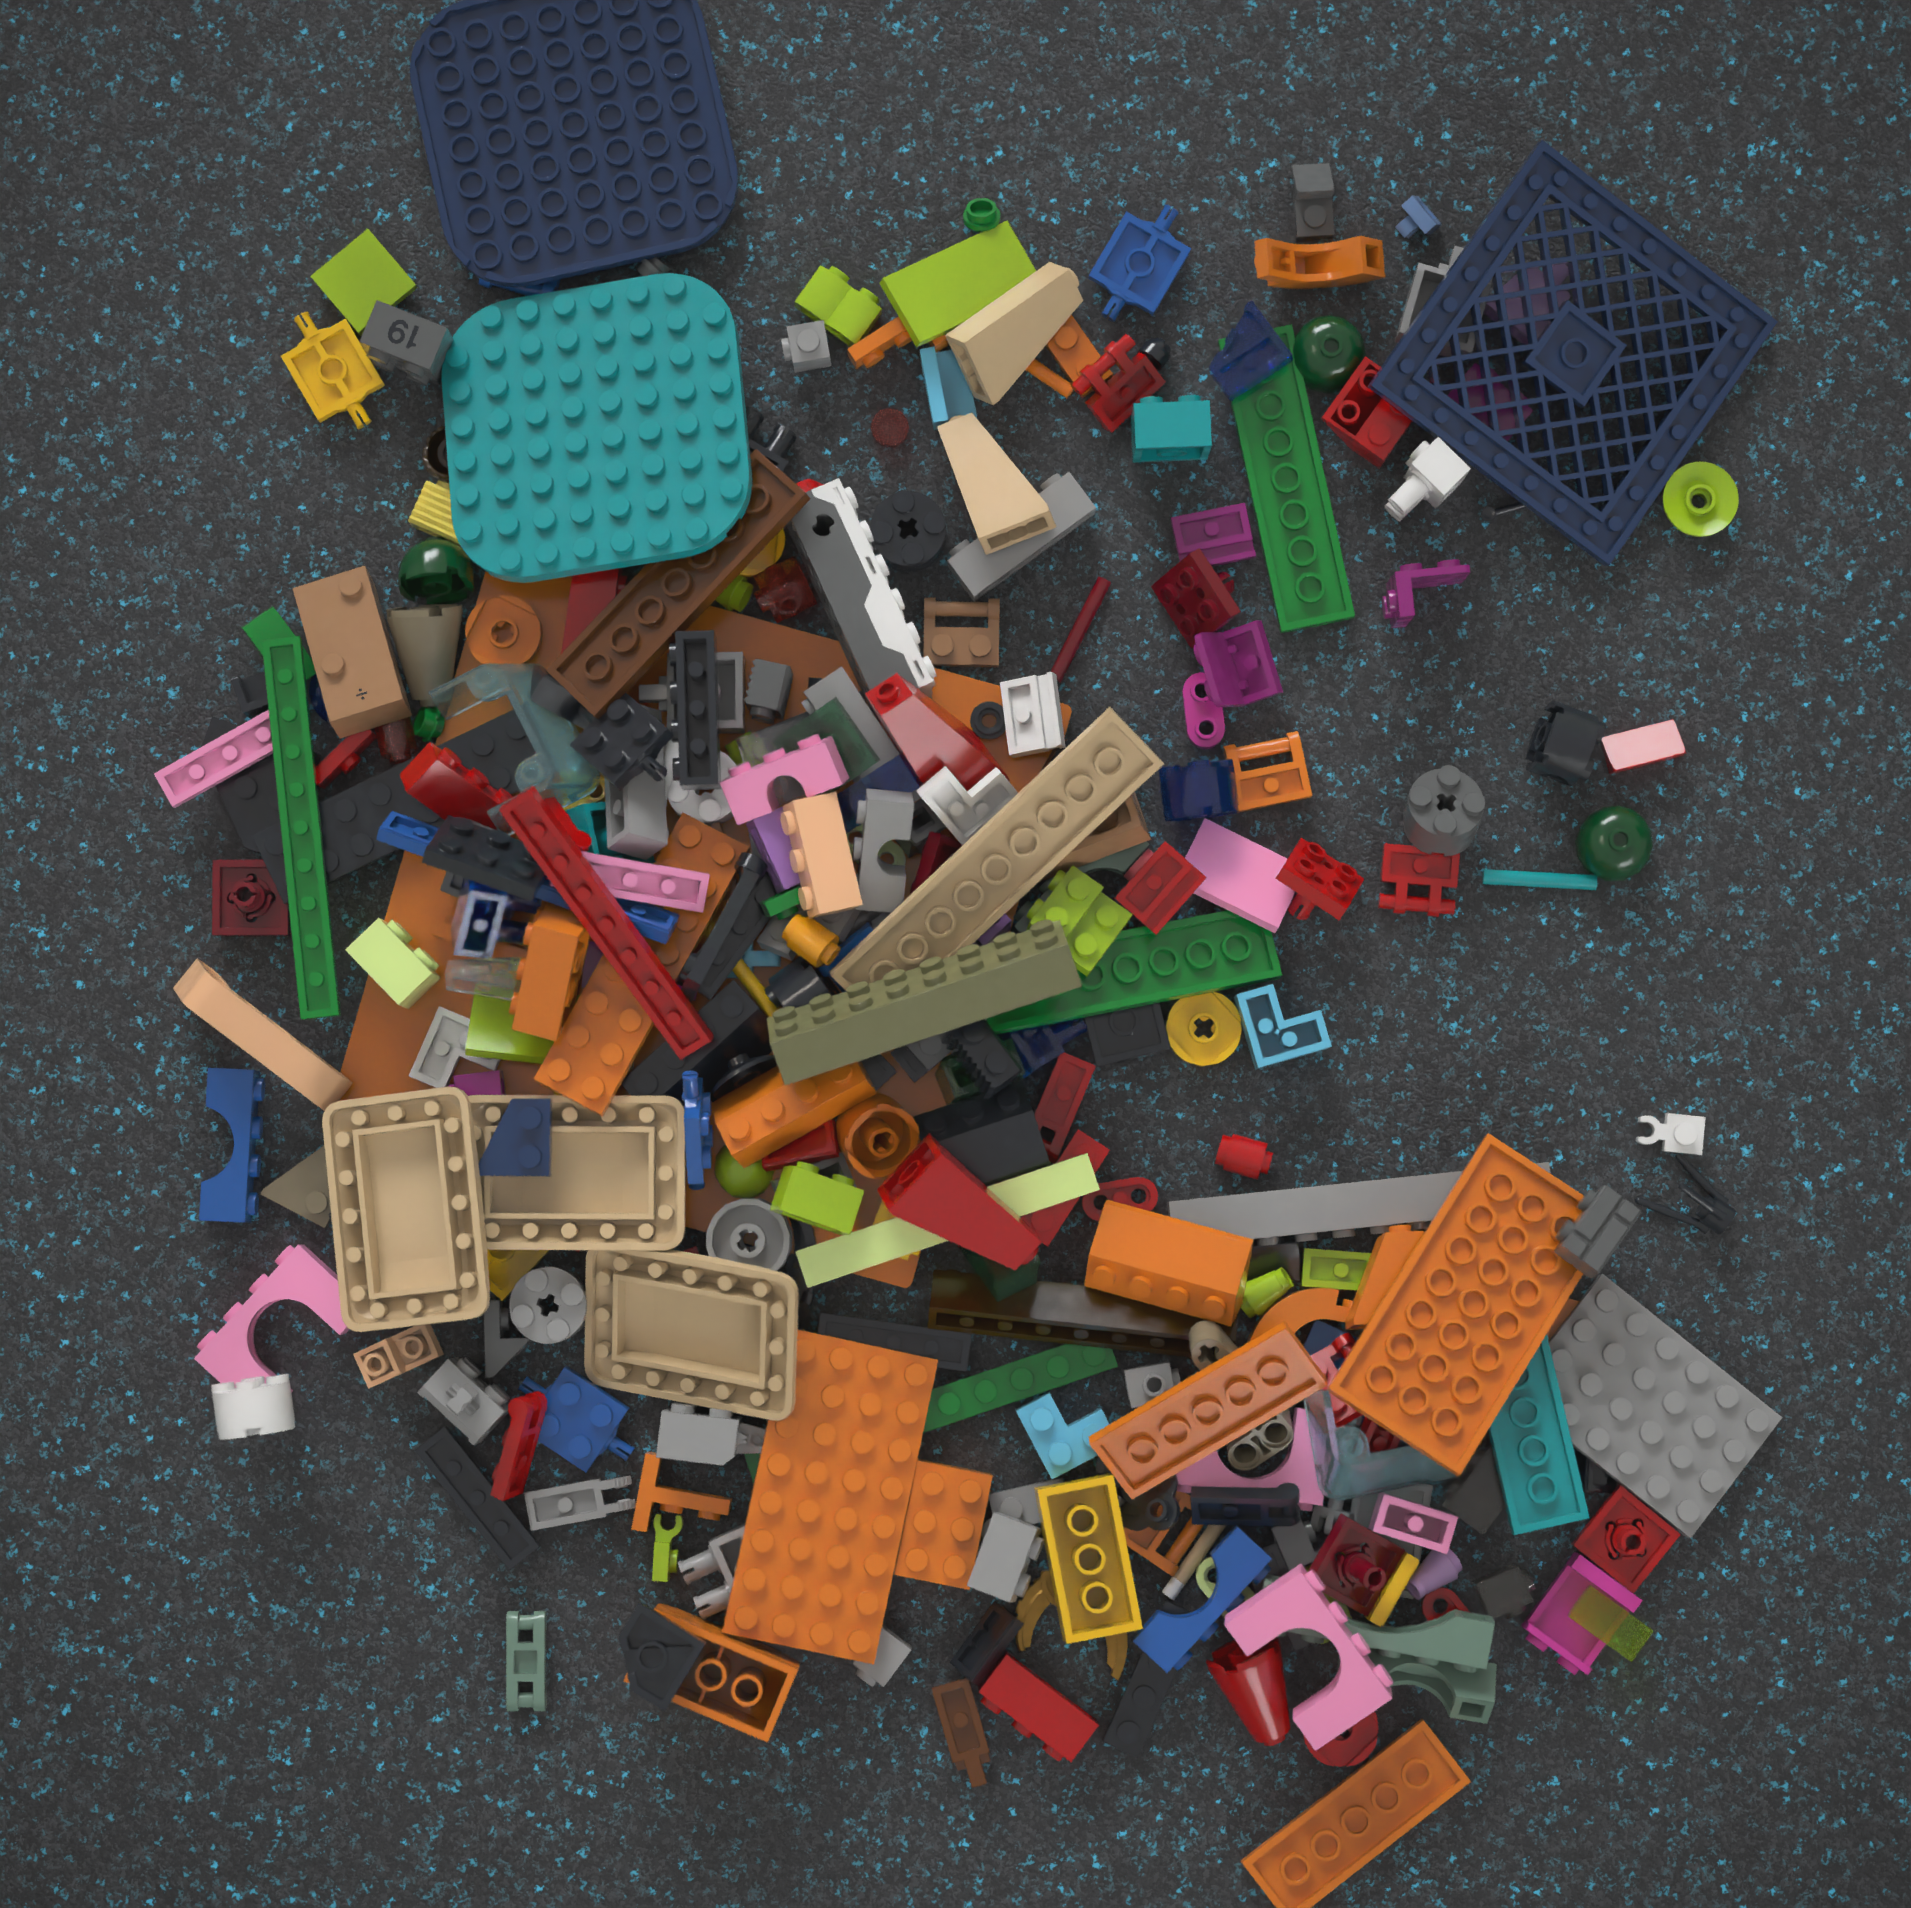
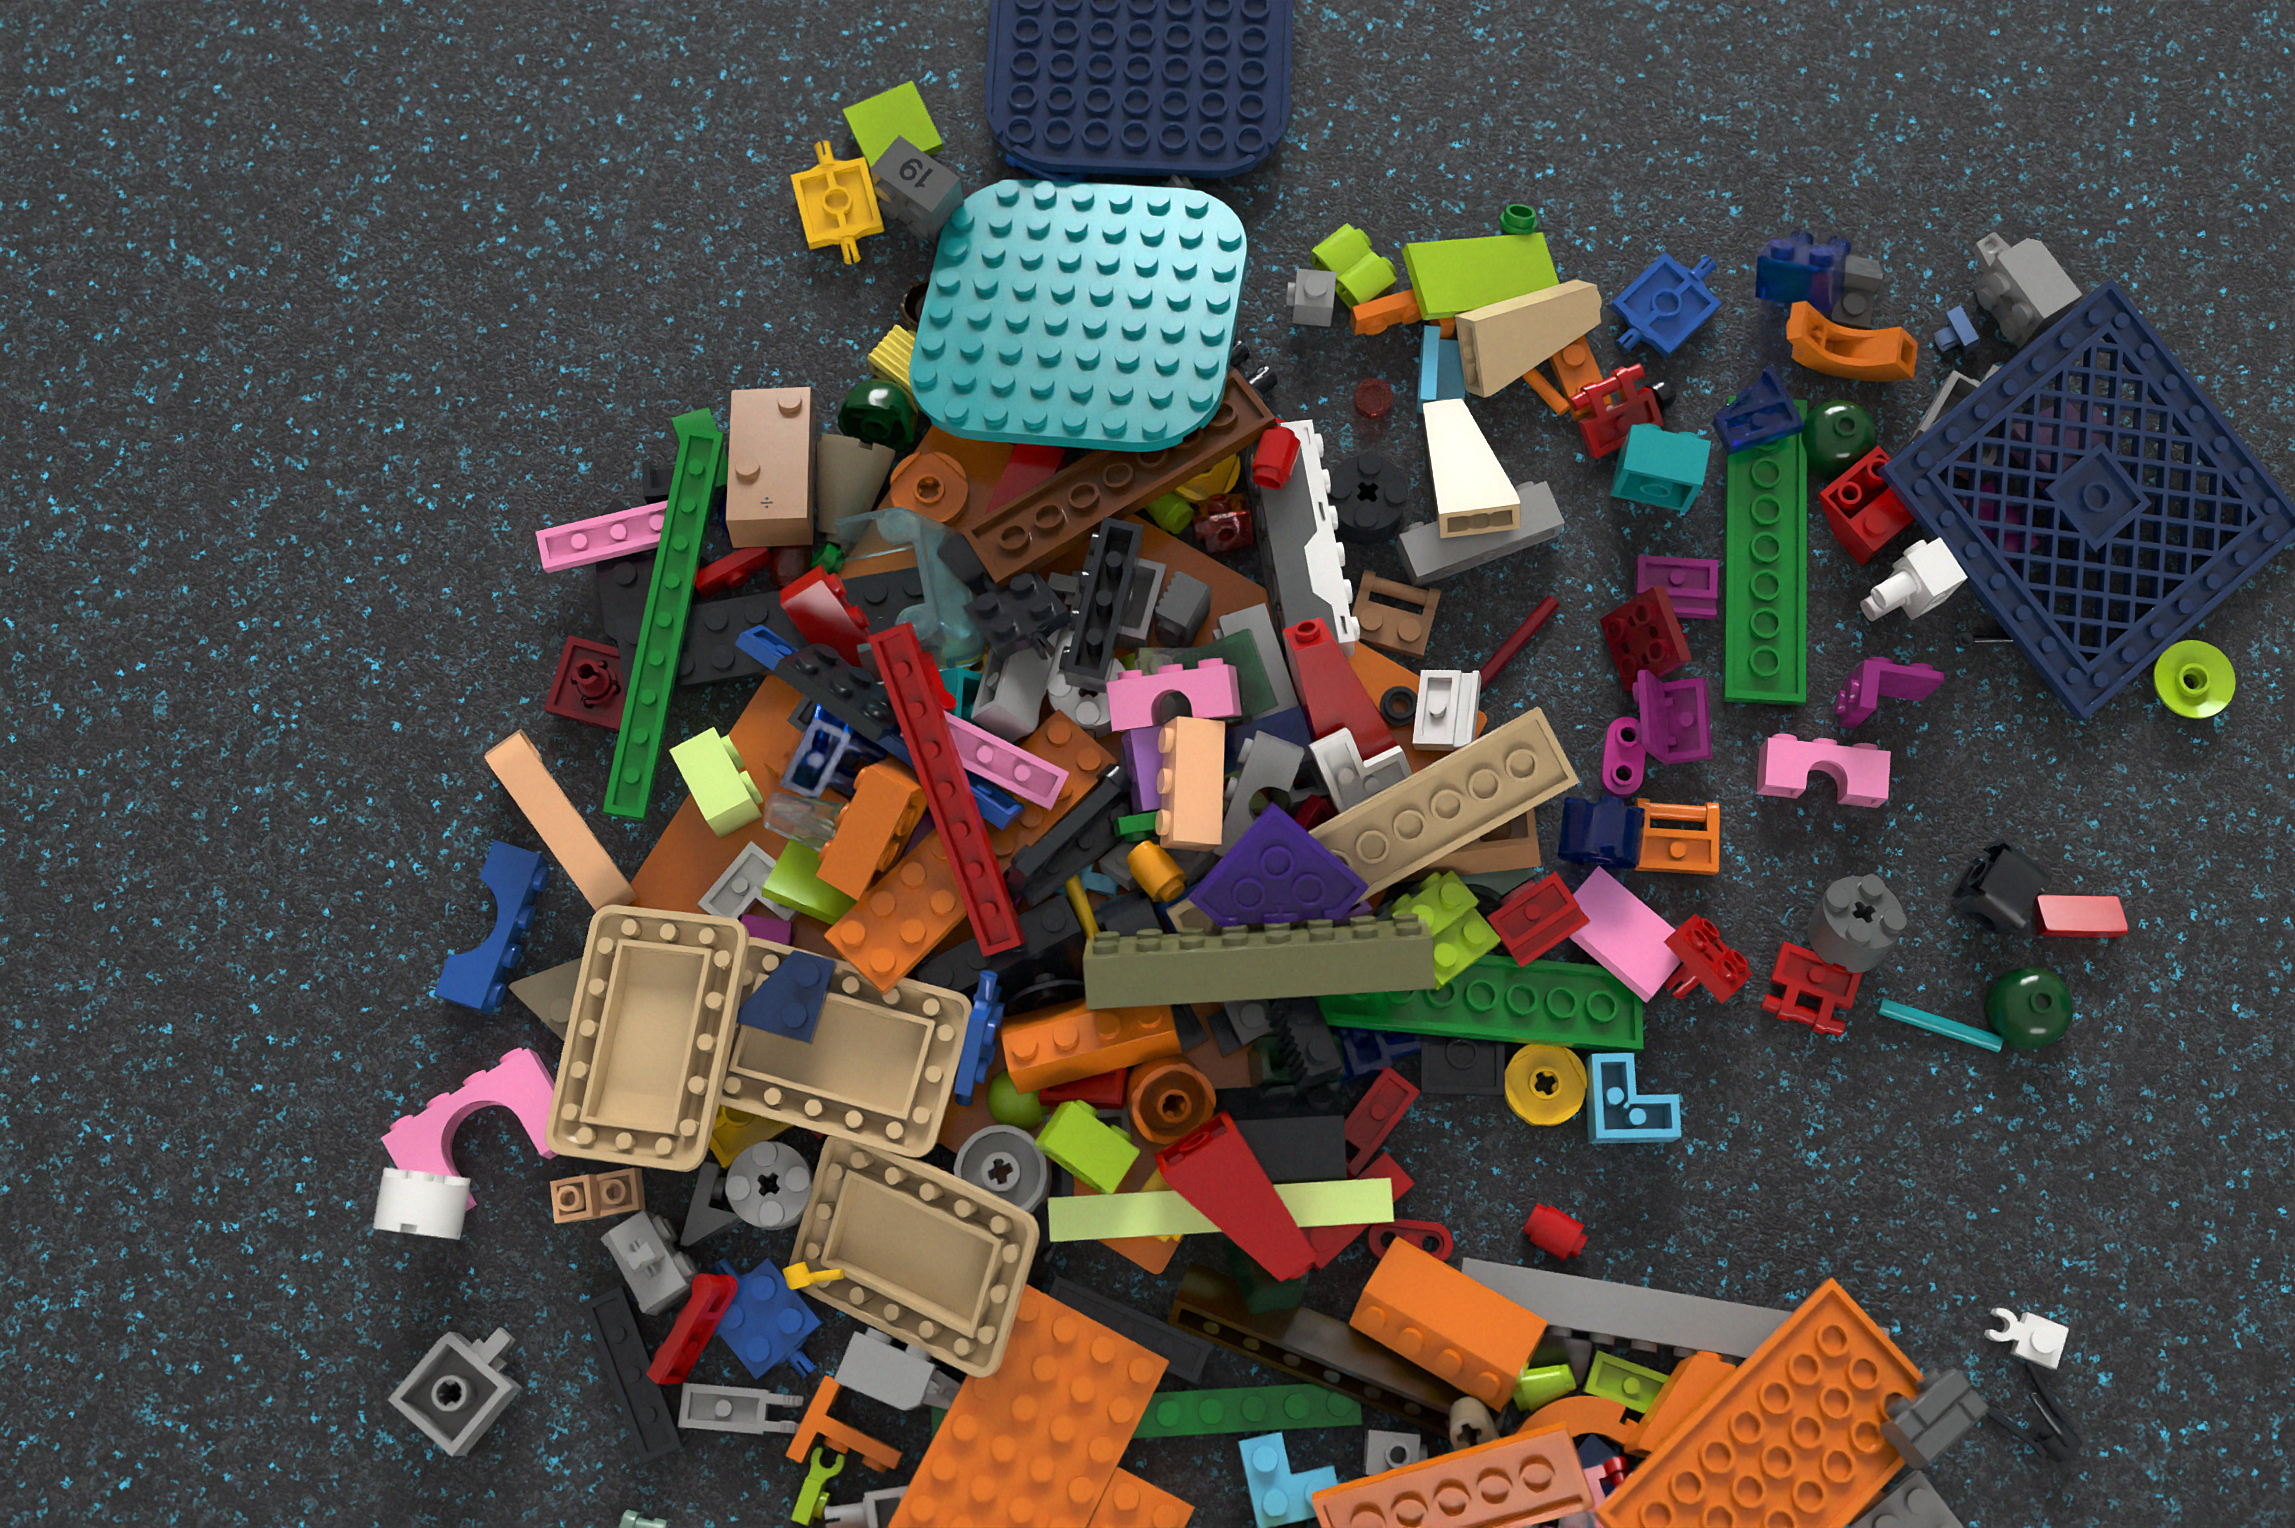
camera: 15 degrees right, 10 degrees down
none -> light grey hinge [388,1328,522,1456]
none -> yellow hand [782,1261,844,1290]
none -> dark purple plate [1188,801,1370,927]
none -> red brick [1252,426,1301,490]
none -> clear blue brick [1755,230,1851,311]
none -> bright pink arch [1756,734,1891,808]
none -> light grey hinge [1972,232,2082,350]

